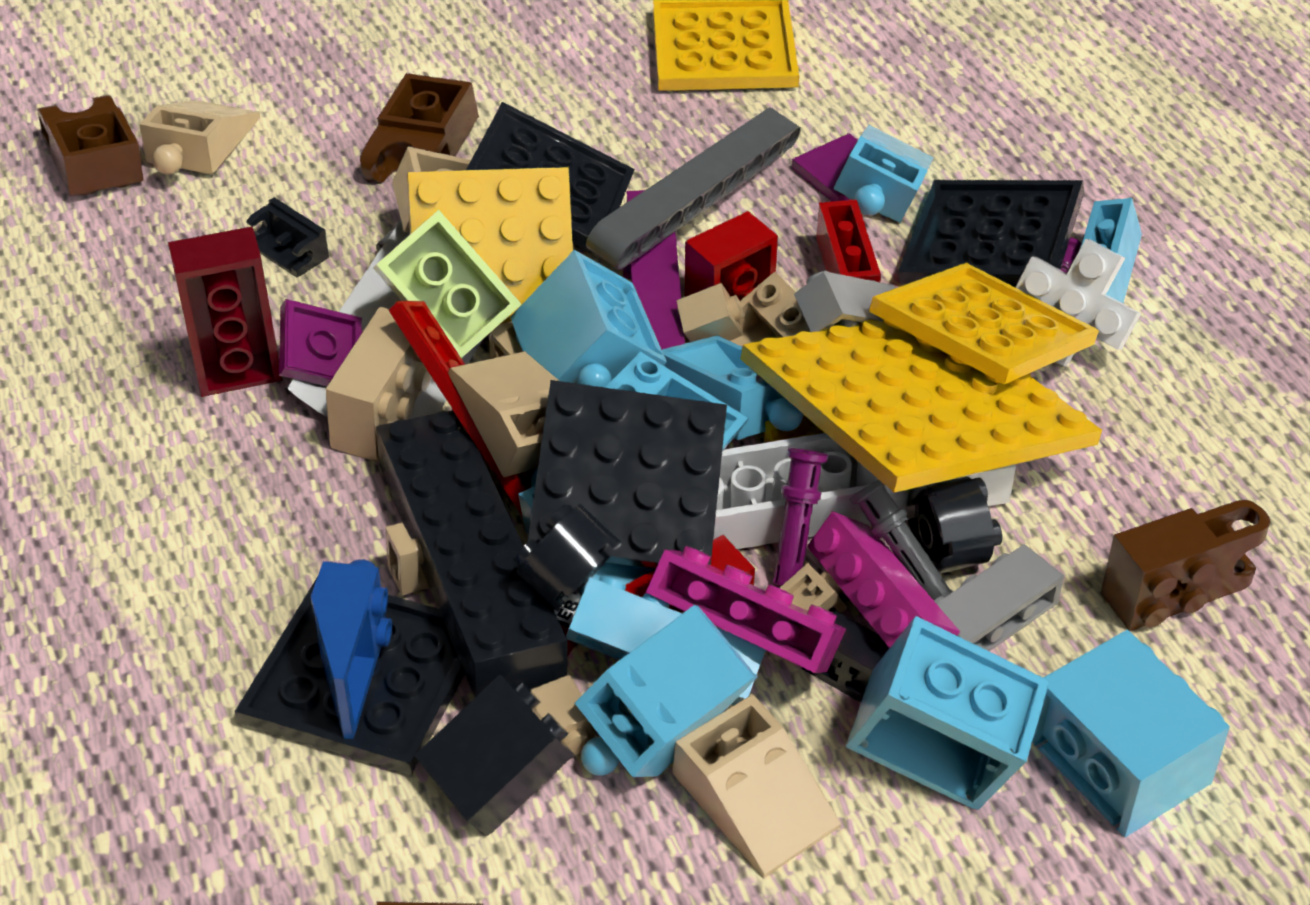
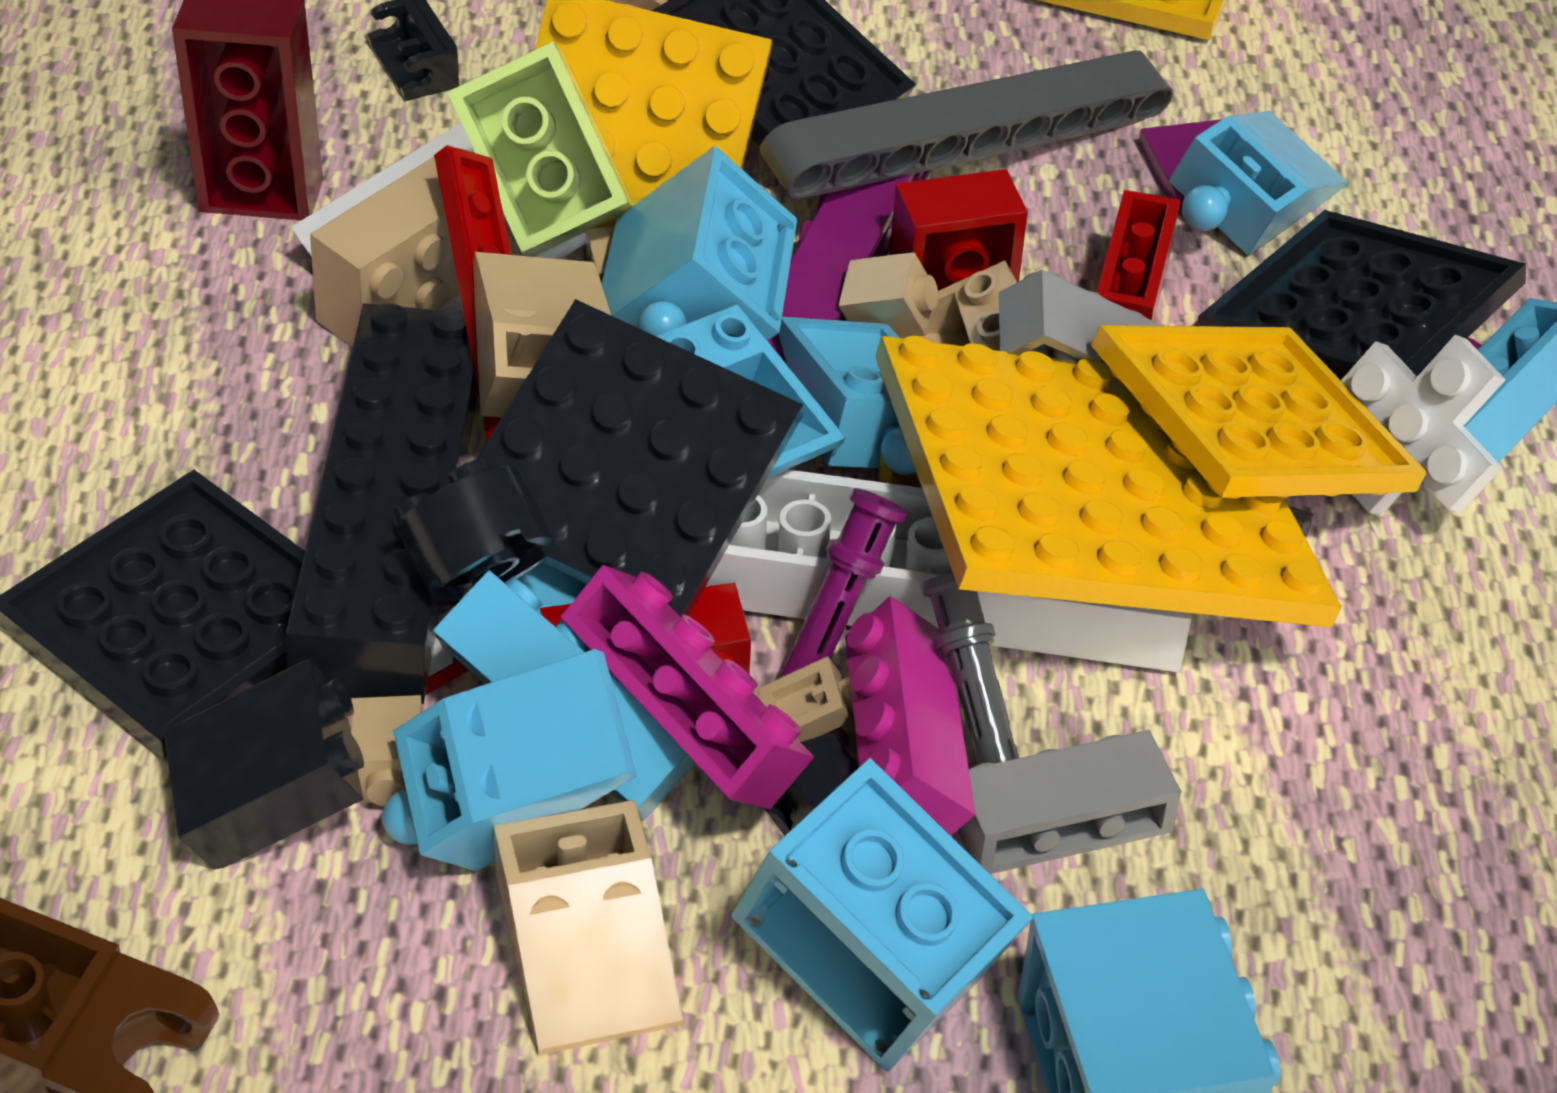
camera: 20 degrees right, 0 degrees up
magenta tile [279,299,362,386] -> none
blue slope [311,559,392,740] -> none
tan bracket [385,522,429,595] -> none
black brick [907,476,1003,574] -> none
reddish brown brick [1100,500,1271,631] -> none

